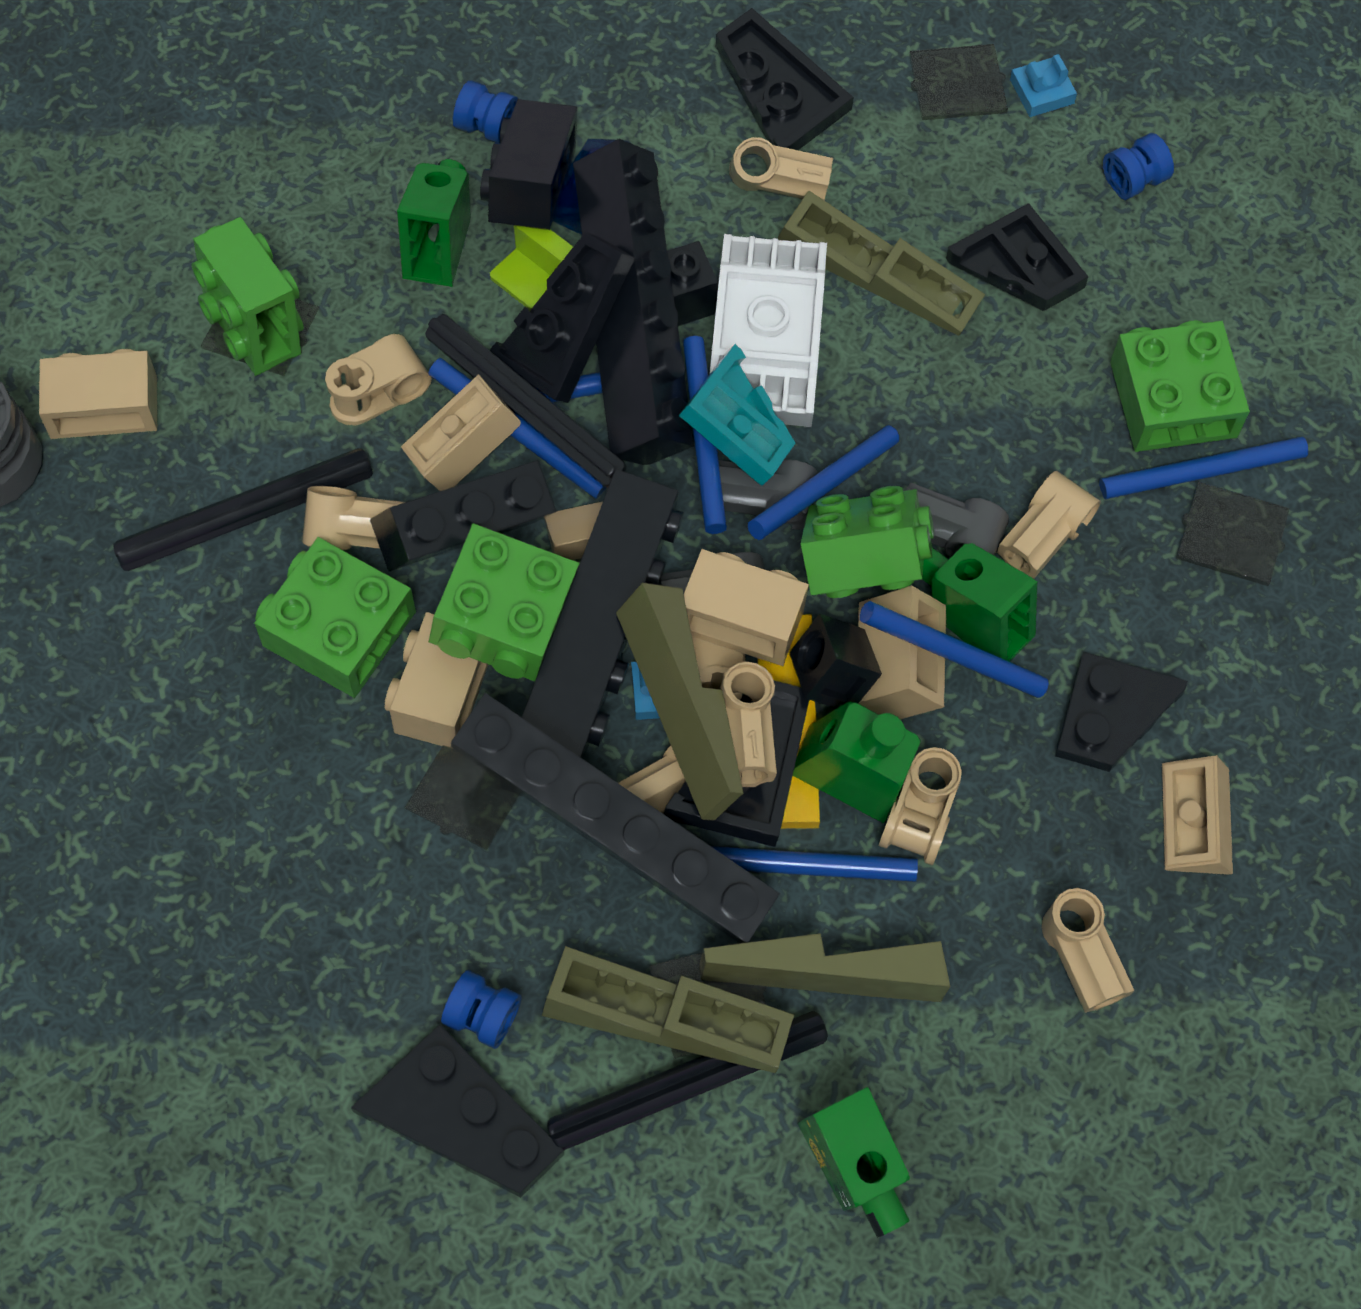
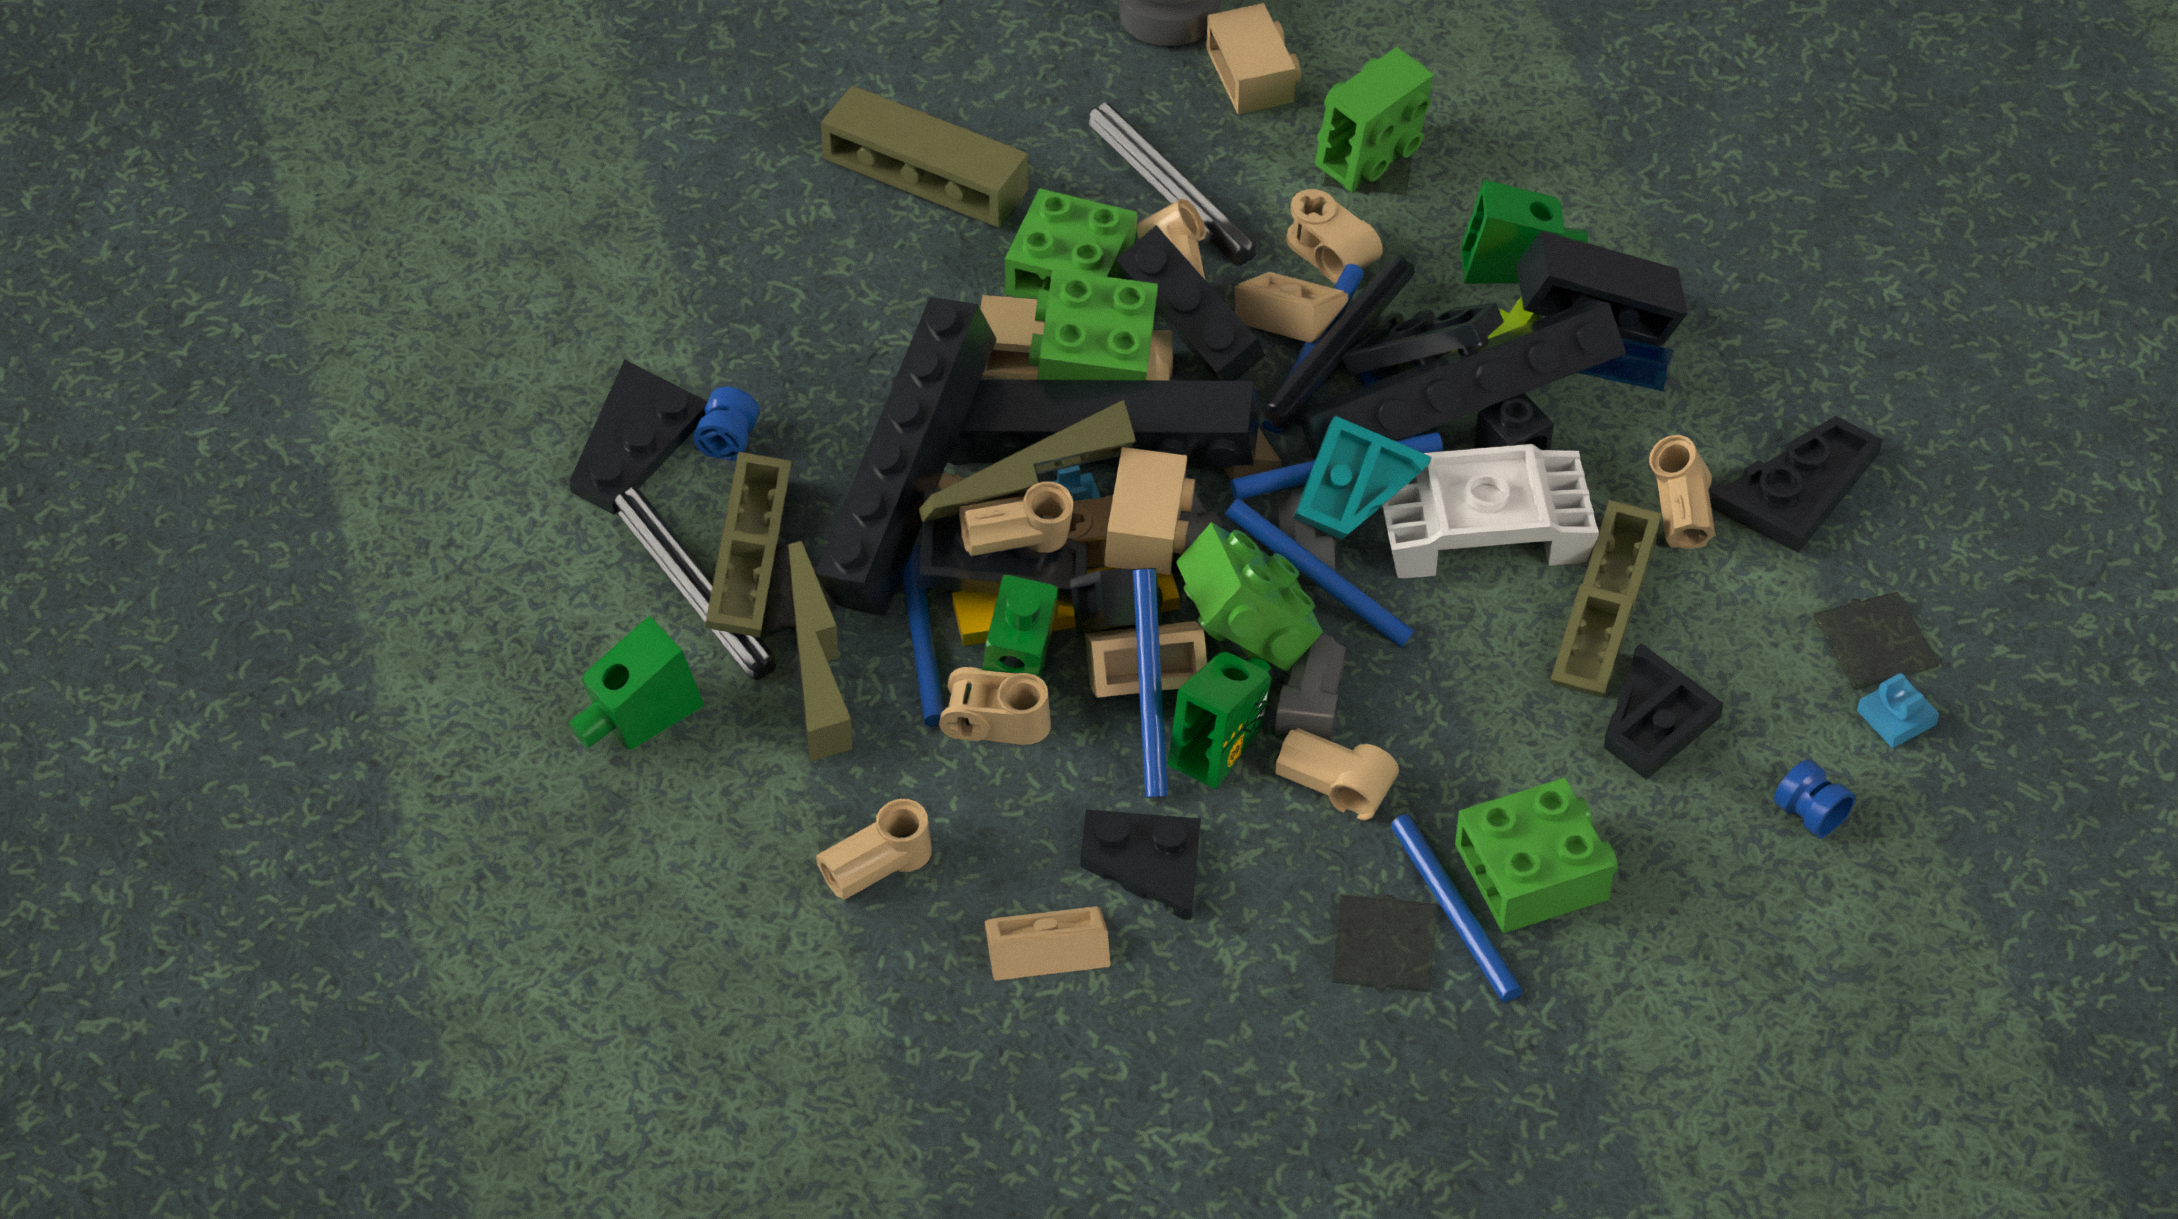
camera: 80 degrees right, 15 degrees down
blue wheel [453,80,518,143] -> none
none -> olive brick [821,85,1029,228]

